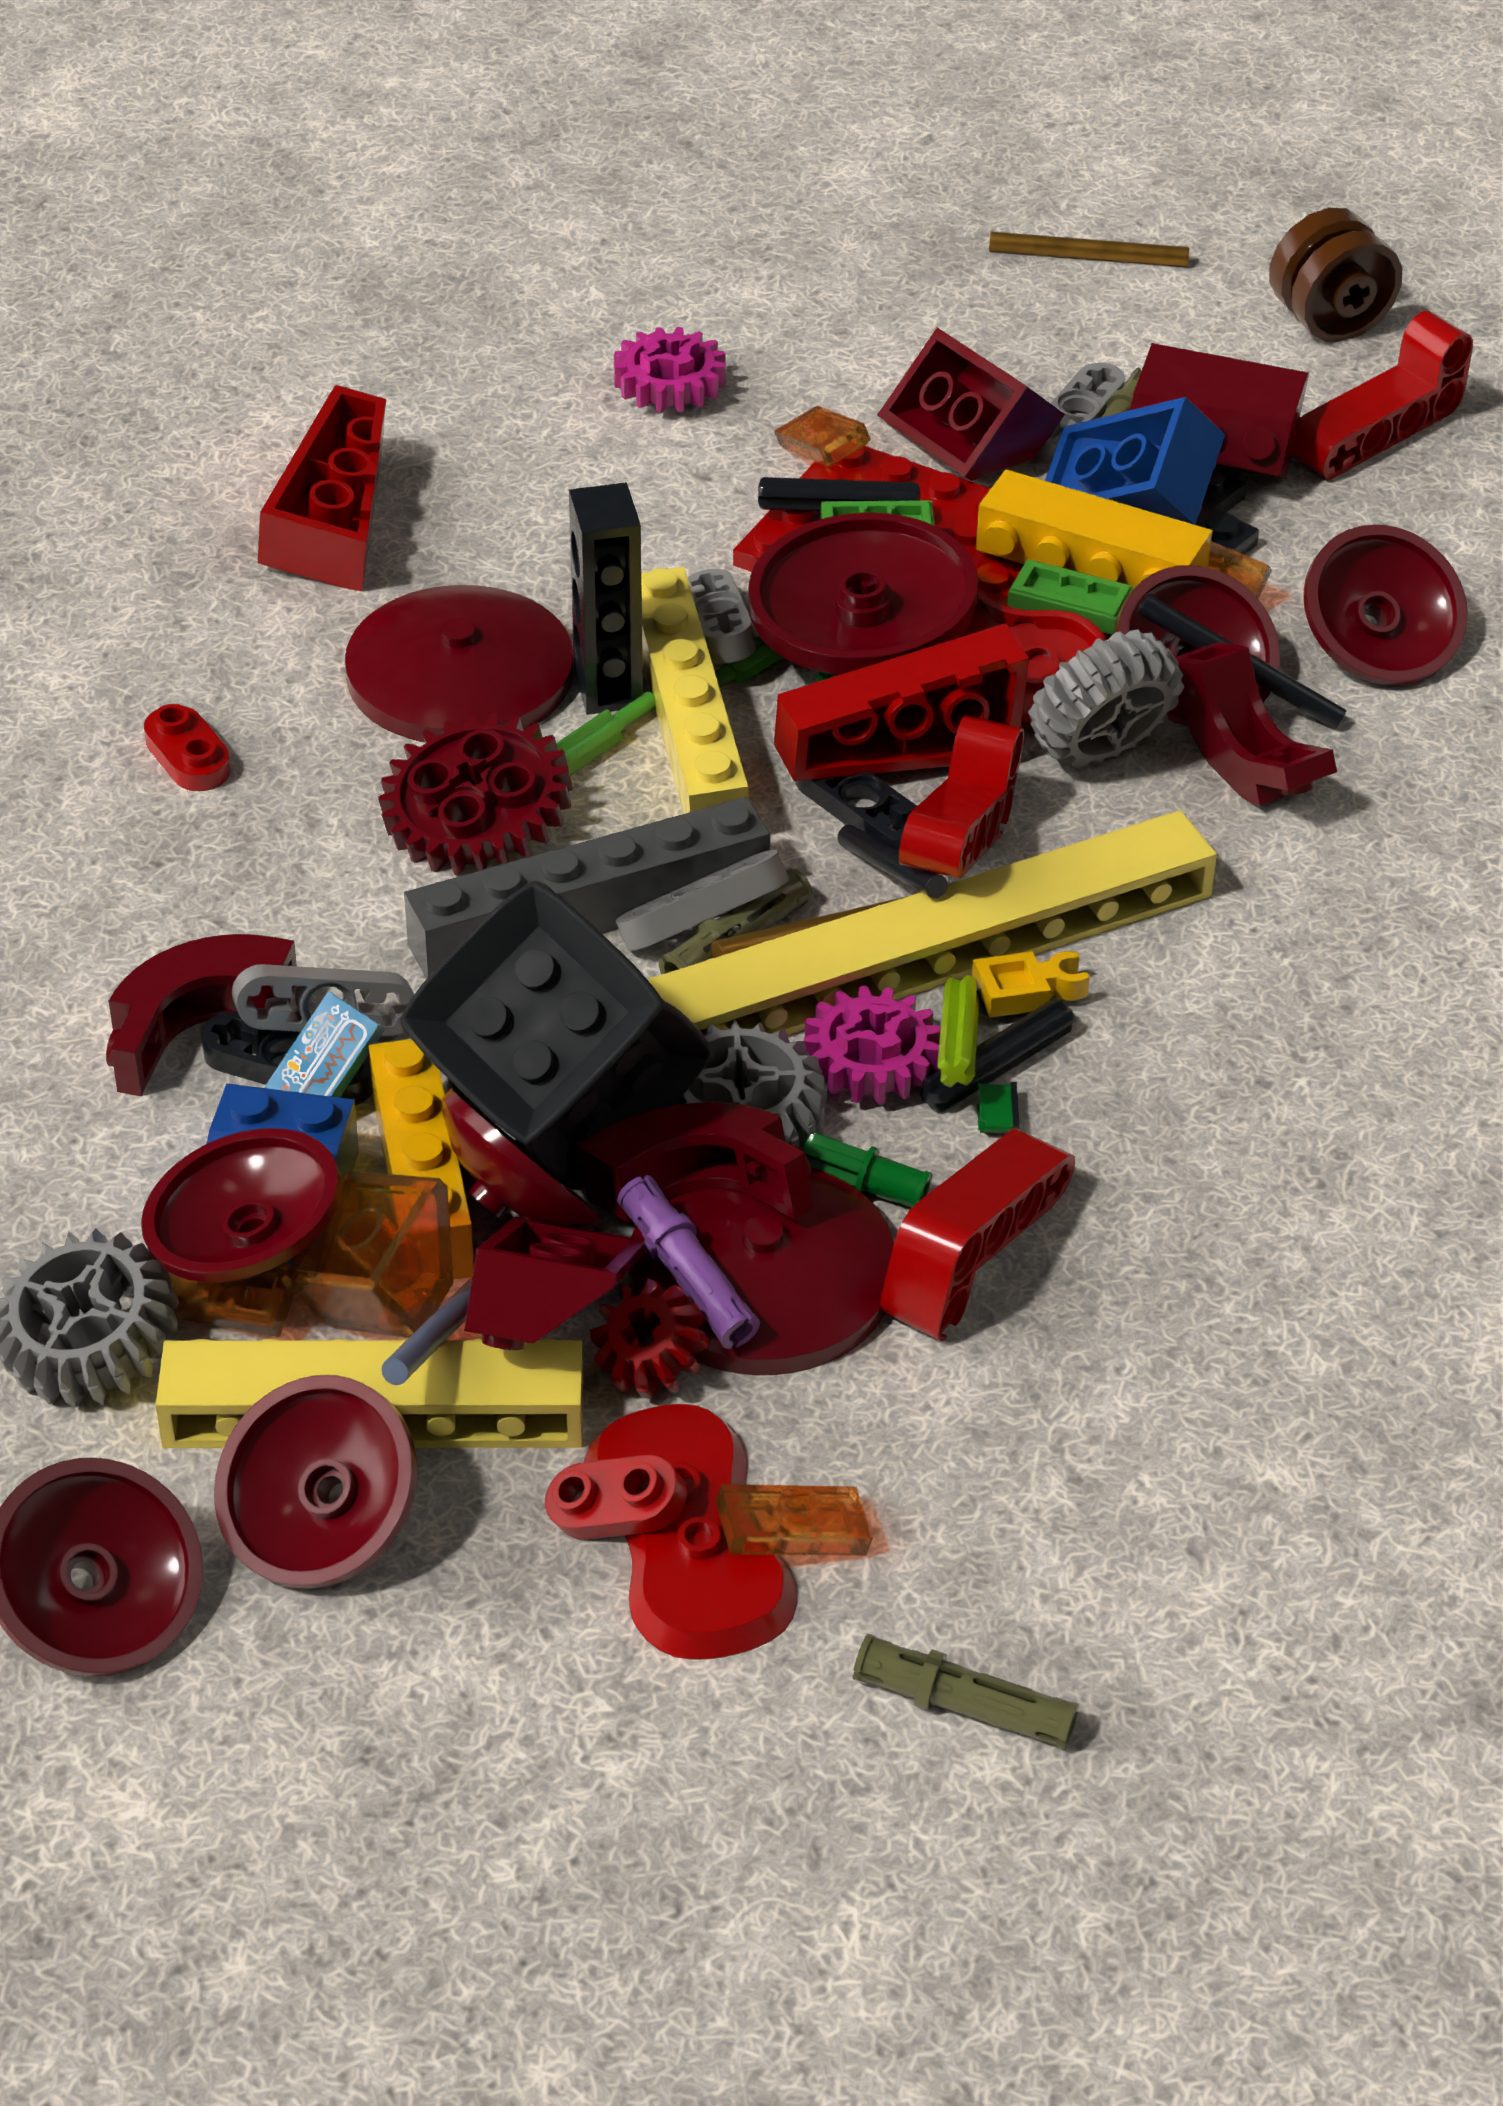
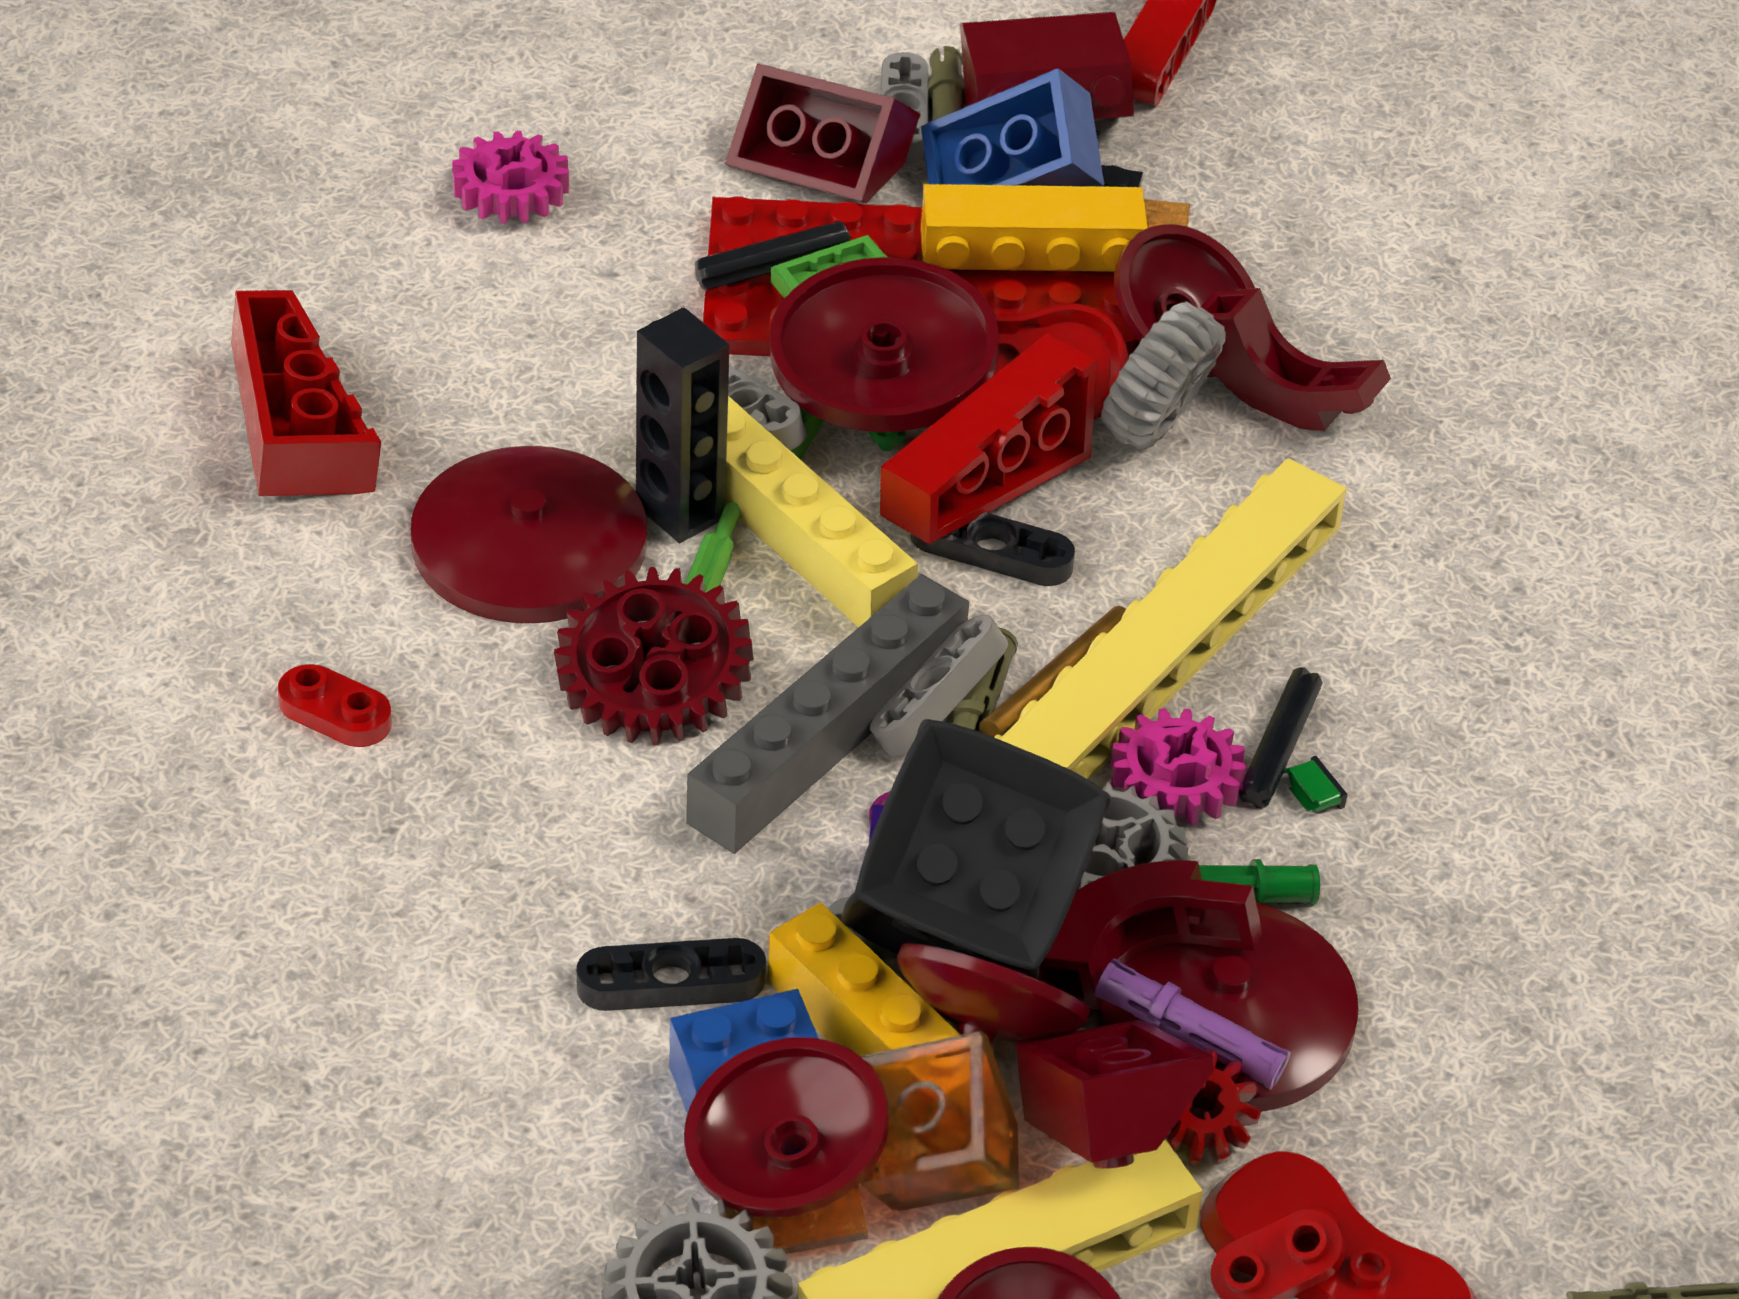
camera: 30 degrees left, 0 degrees up
dark red arch [106,934,297,1097] -> none
light grey beam [232,964,414,1036] -> none
dark azure tile [264,991,386,1098] -> none
sand blue bar [381,1277,472,1385] -> none
clear orange plate [716,1484,873,1556] -> none
clear orange plate [774,405,871,466] -> none
black bar [837,824,948,899] -> none
red beam [880,1128,1076,1341] -> none
red beam [899,716,1024,879] -> none
lime axle [937,975,980,1088] -> none
yellow plate [972,951,1090,1018] -> none
bright green plate [1007,559,1134,635] -> none
black bar [1137,593,1347,730] -> none
dark red dish [1303,524,1468,686] -> none

